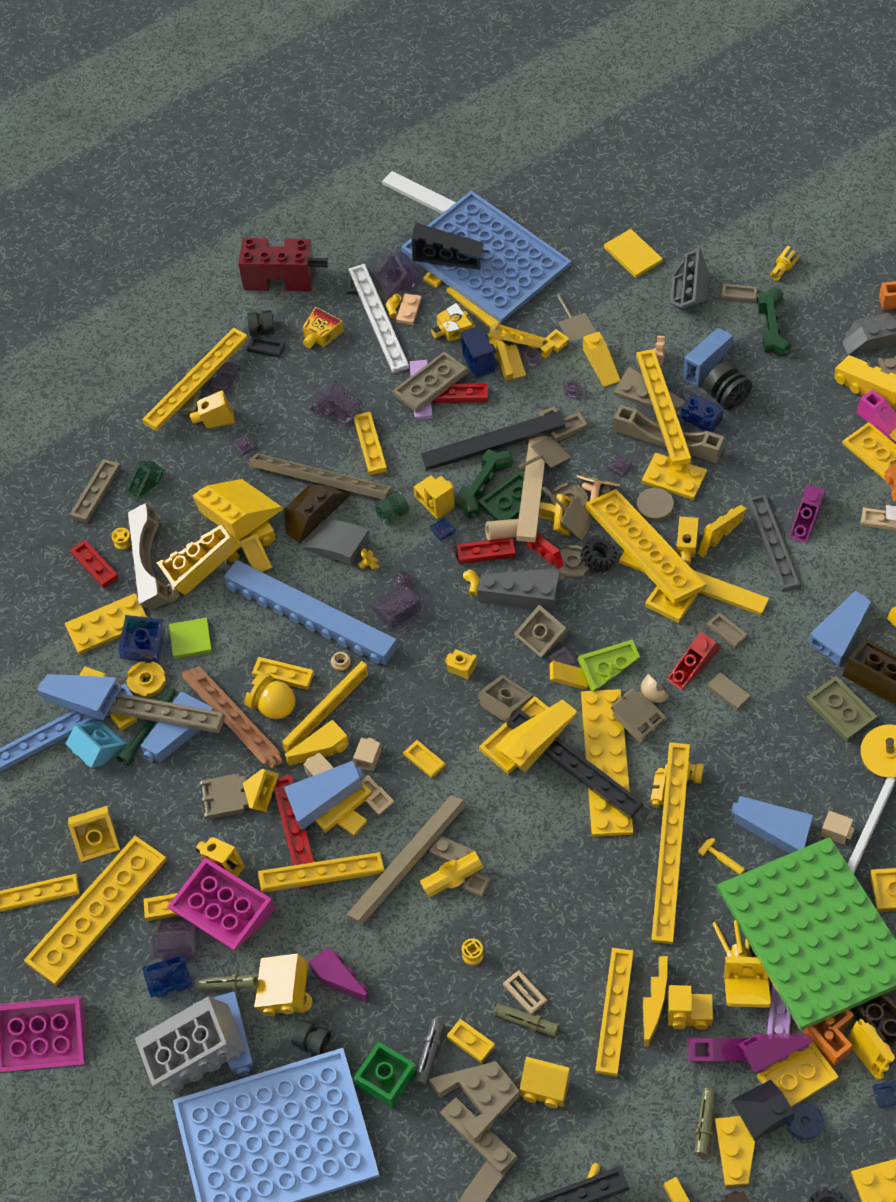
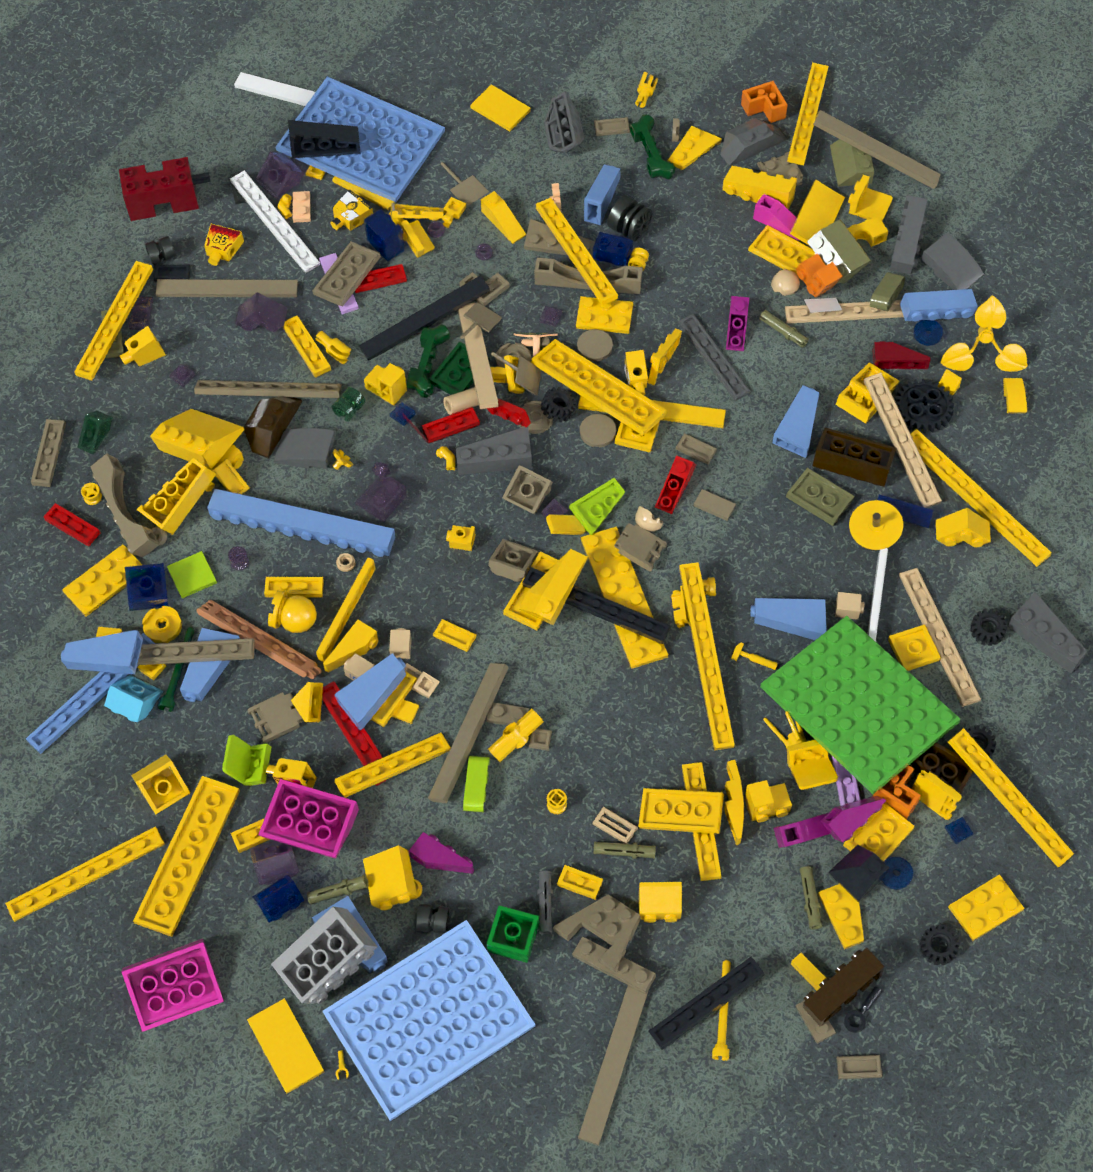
camera: 20 degrees left, 5 degrees up
none -> dark tan tile [156,279,298,297]
none -> lime bracket [222,735,272,786]
none -> clear purple wheel [228,546,249,571]
none -> yellow tile [247,998,324,1094]
none -> yellow arm [315,331,351,364]
none -> yellow hand [336,1050,349,1080]
none -> lime beam [463,756,490,813]
none -> dark tan tile [580,414,616,447]
none -> yellow wheel [628,248,649,272]
none -> yellow tile [638,788,724,834]
none -> yellow wing [668,126,722,170]
none -> dark tan tile [672,118,680,142]
none -> olive pin [759,310,809,348]
none -> tan hair [771,269,800,296]

